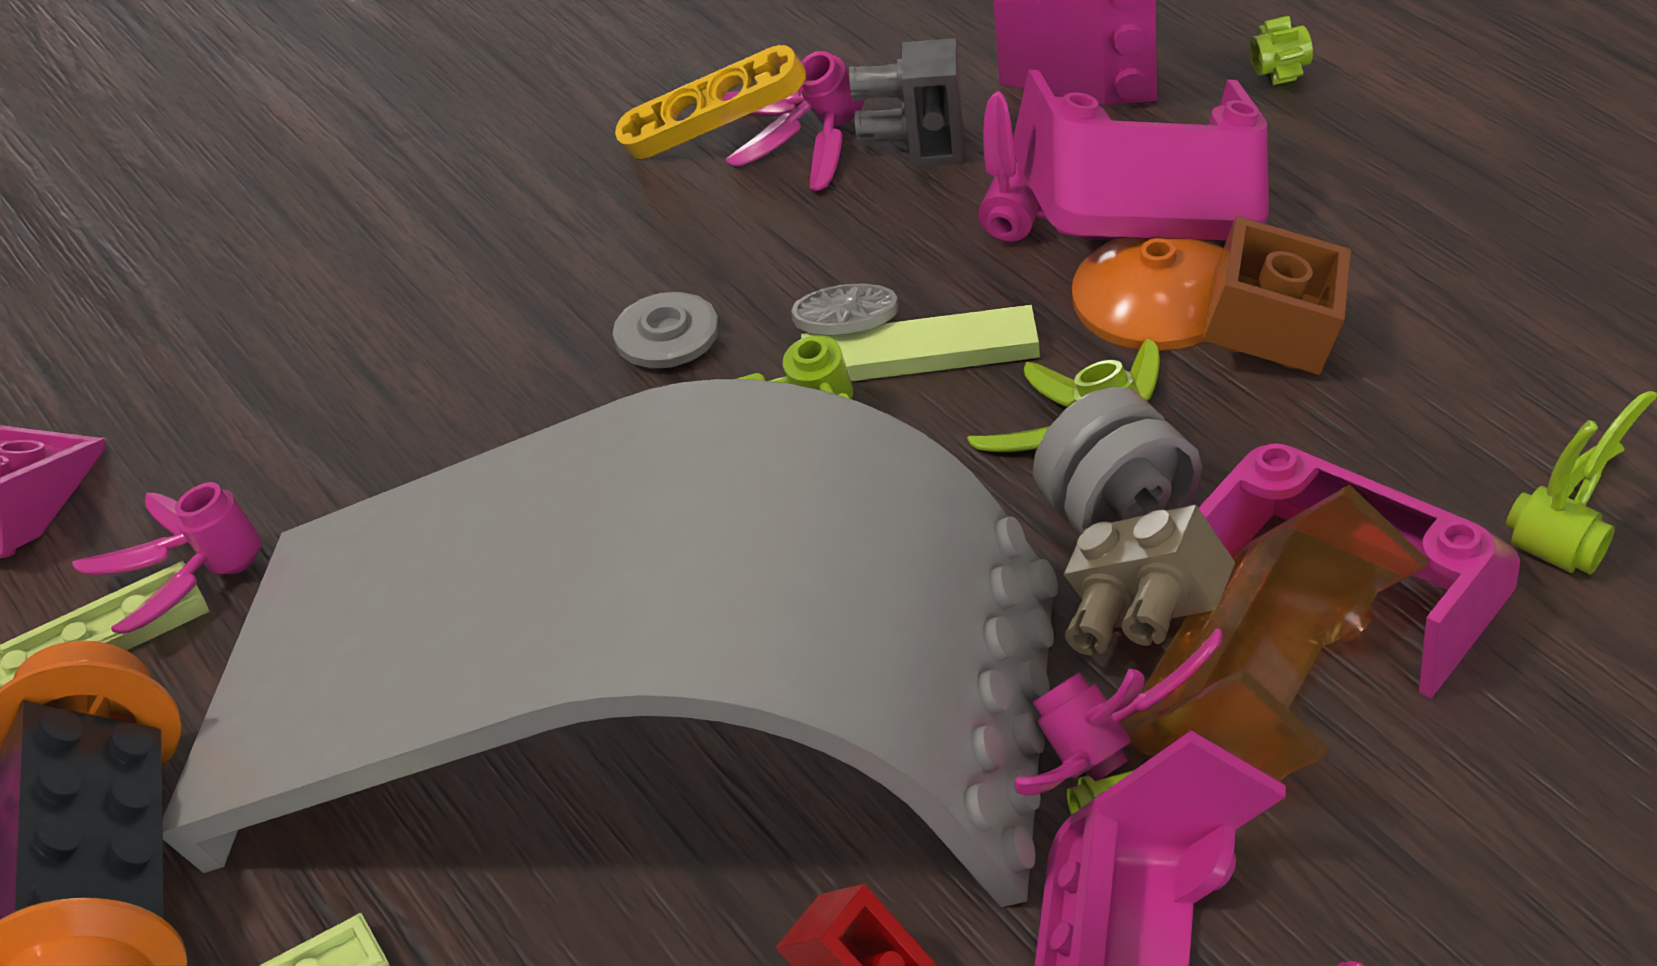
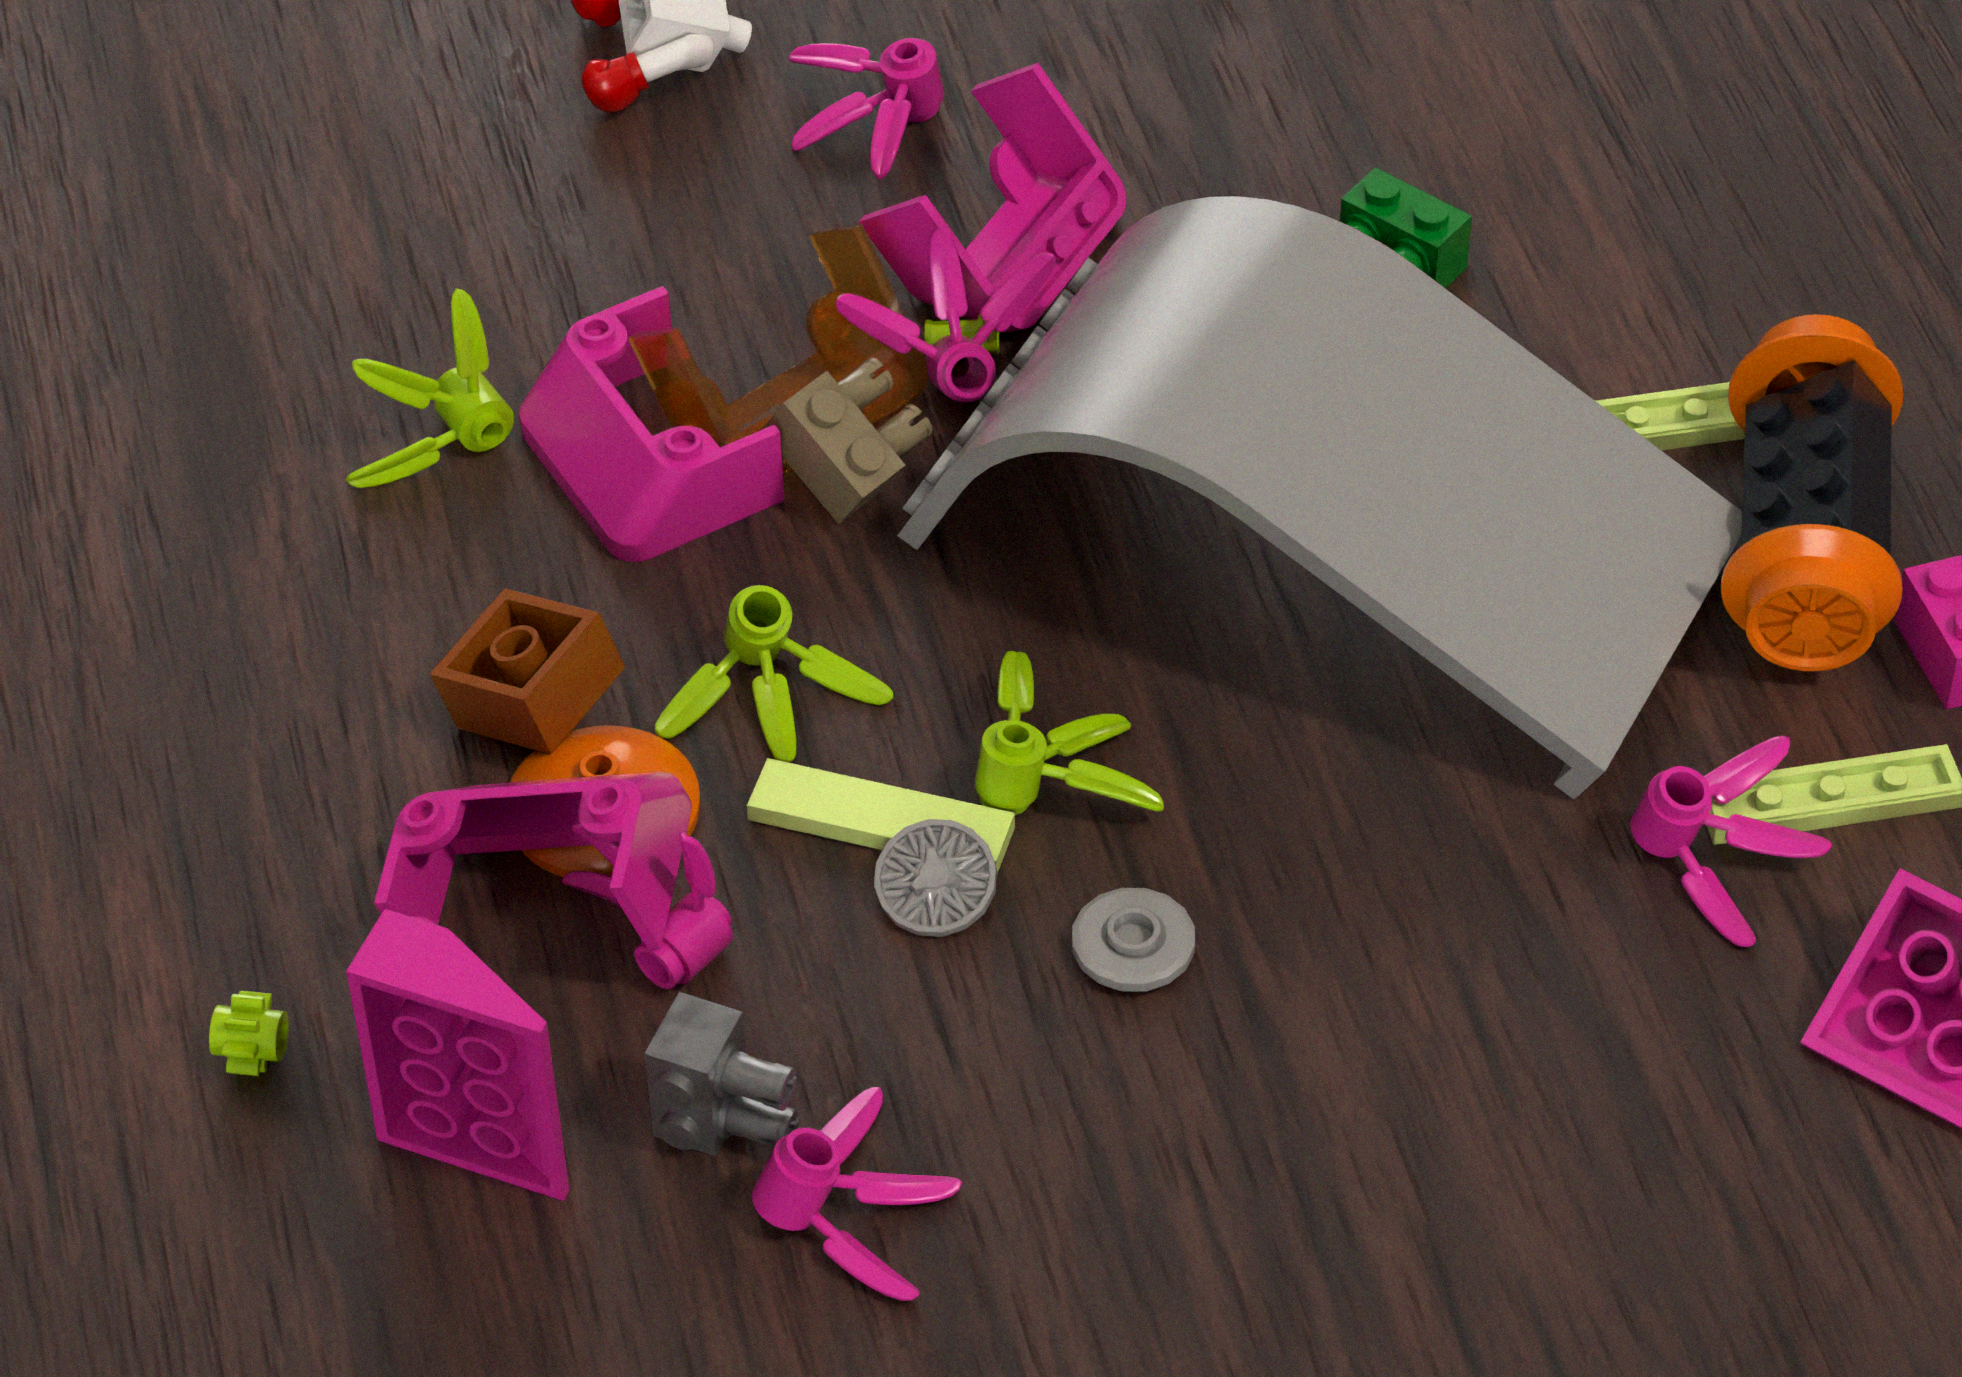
camera: 165 degrees left, 5 degrees up
yellow beam [615,45,806,159] -> none
light grey wheel [1032,386,1203,535] -> none

